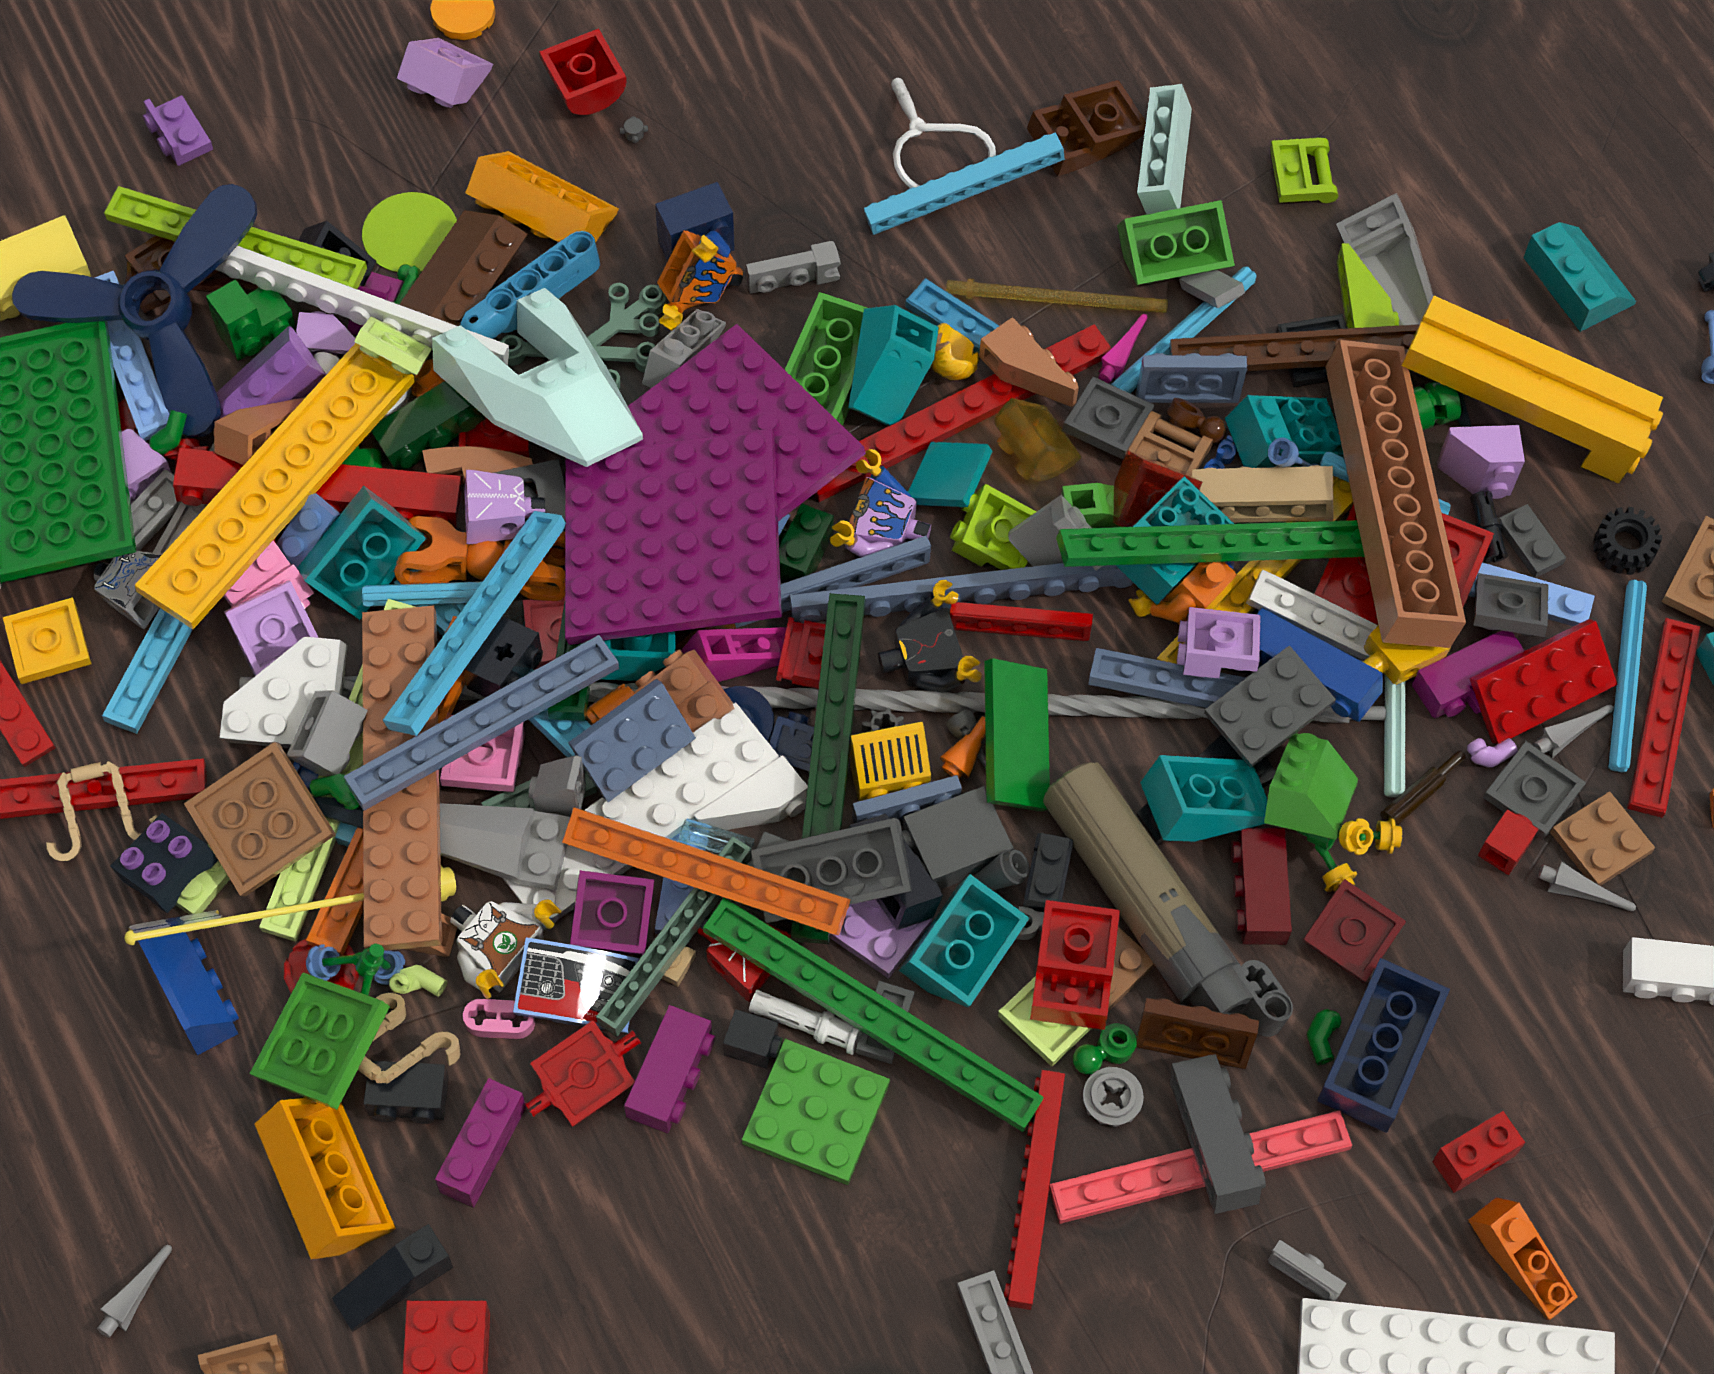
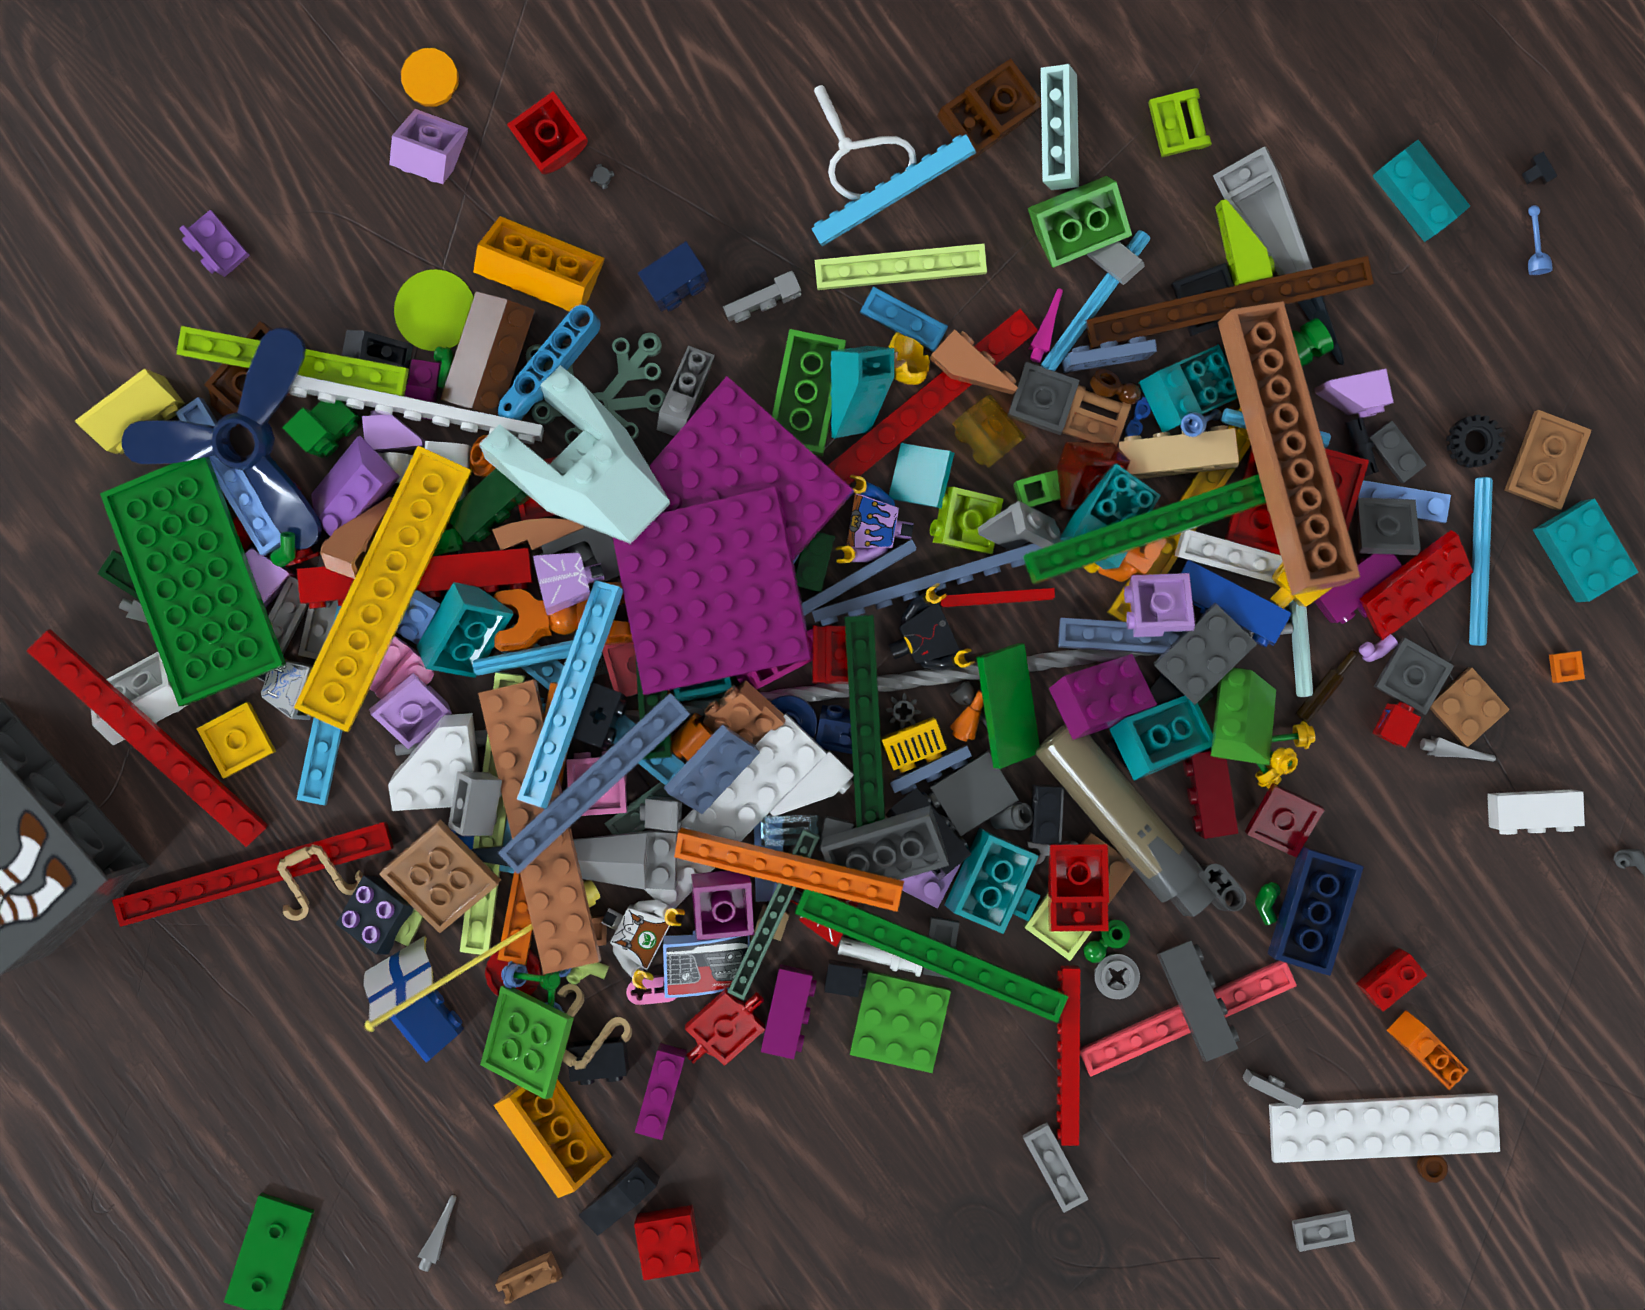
camera: 10 degrees left, 25 degrees up
green arm [310,774,360,810] -> none
yellowish green plate [354,316,432,375] -> none
torso [657,230,743,331] -> none
clear yellow bar [946,278,1168,313] -> none
reddish brown plate [1136,998,1259,1069] -> none
yellow brick [1401,296,1663,483] -> none
light grey piece [1532,705,1614,758] -> none
red tile [1627,618,1701,818] -> none
none -> yellowish green plate [815,244,987,290]
none -> teal plate [1013,888,1040,921]
none -> magenta brick [1049,654,1157,740]

